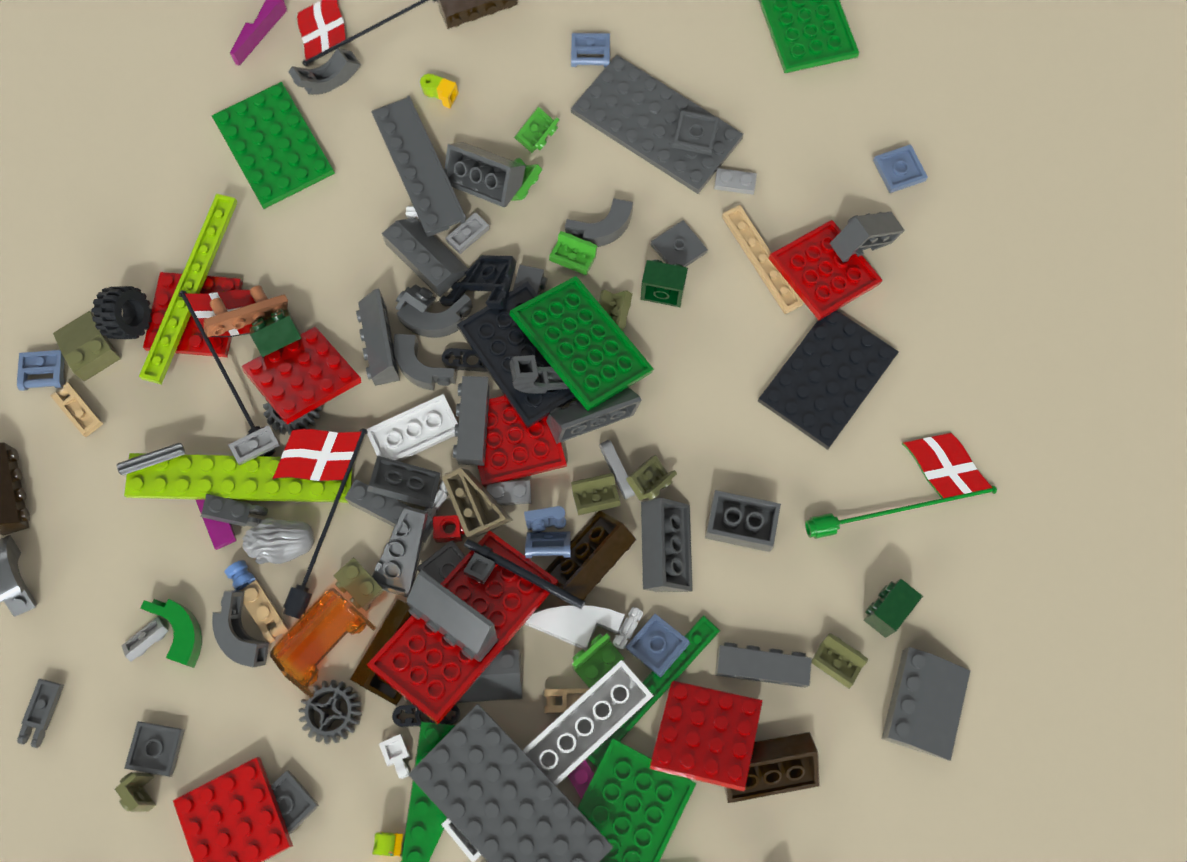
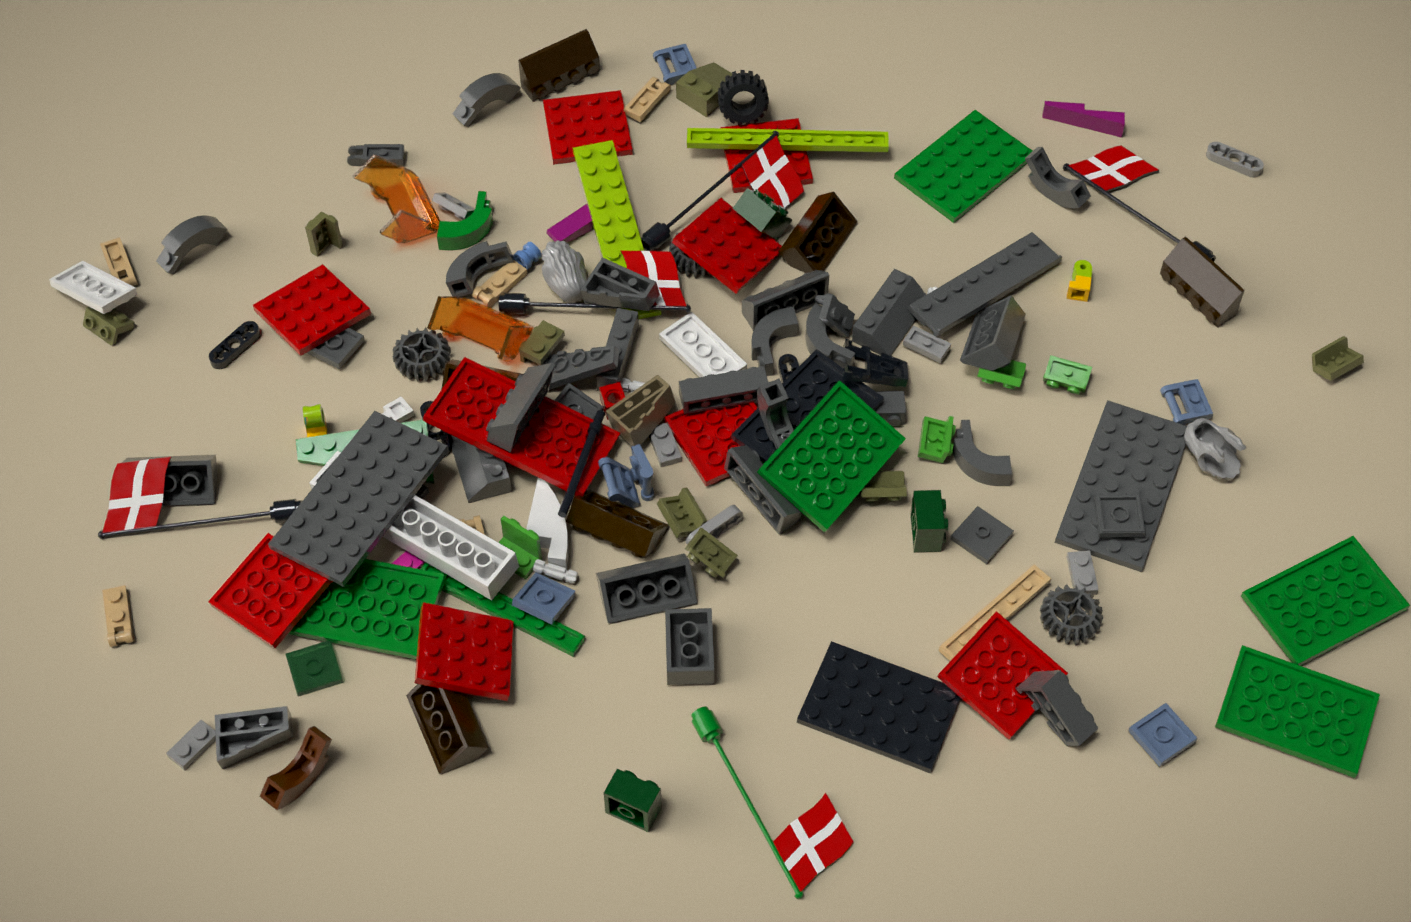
camera: 75 degrees right, 15 degrees down
axle [117,443,185,475] -> none
dark grey plate [124,721,185,777] -> none
dark grey hinge [201,494,268,527] -> none
nougat plate [204,285,288,337] -> none
light grey plate [228,425,280,466] -> none
dark grey plate [367,456,441,509] -> none
dark grey plate [464,553,495,584] -> none
dark grey brick [715,642,812,688] -> none
olive bracket [811,633,868,689] -> none
dark grey slope [882,647,970,761] -> none
none -> clear orange windscreen [353,154,440,243]
none -> red plate [543,90,633,165]
none -> dark grey wedge [580,257,660,311]
none -> dark brown slope [778,191,857,273]
none -> dark grey gear [1040,584,1103,645]
none -> light grey hair [1184,418,1246,480]
none -> green plate [1215,645,1380,778]

